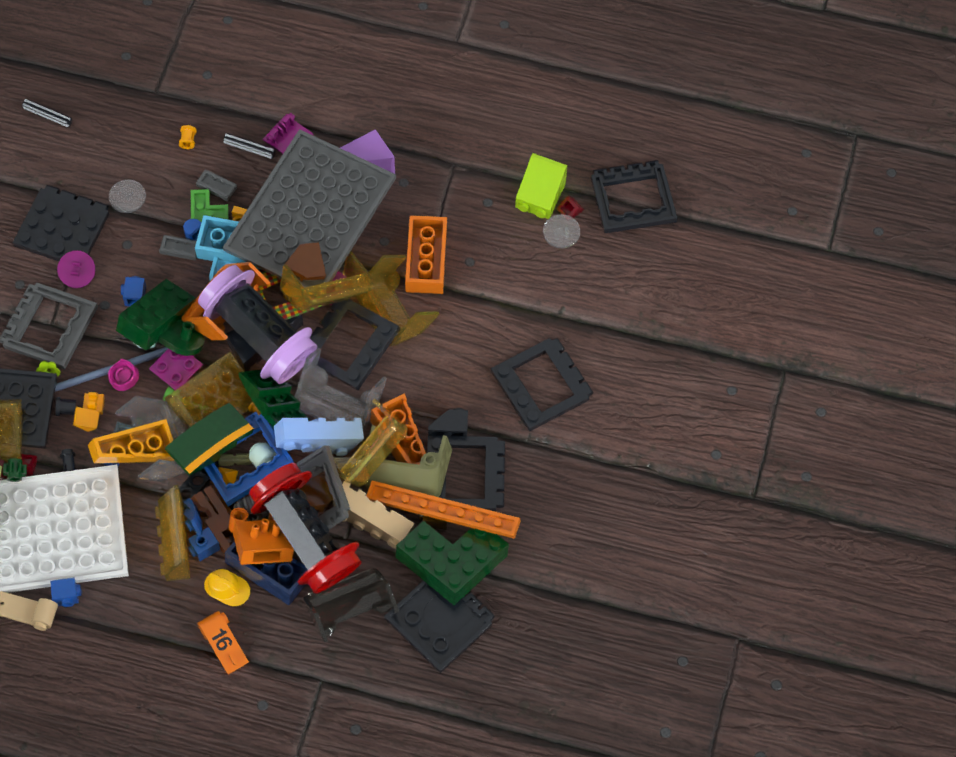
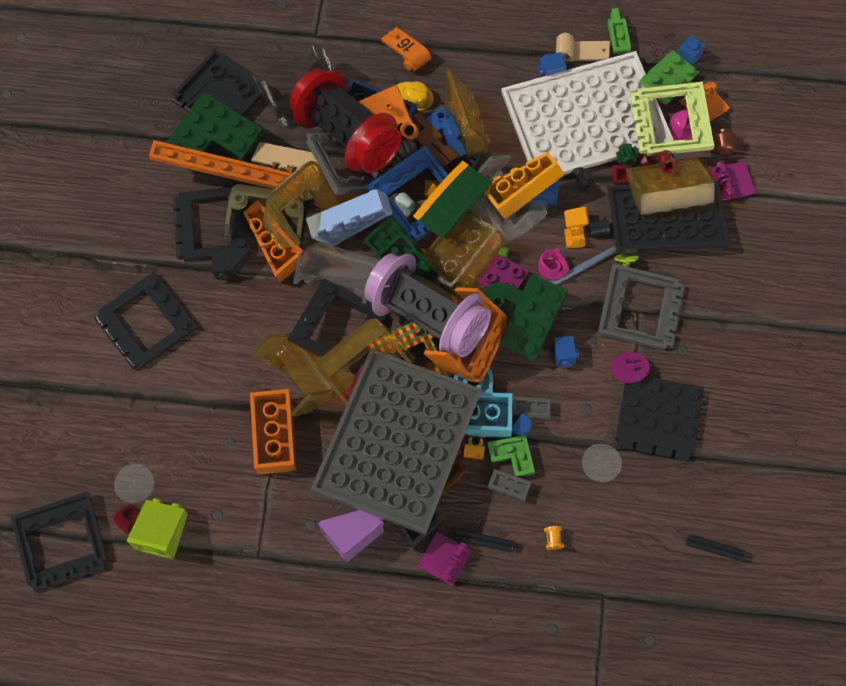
camera: 175 degrees right, 5 degrees up
reddish brown slope [282,242,326,282] -> none

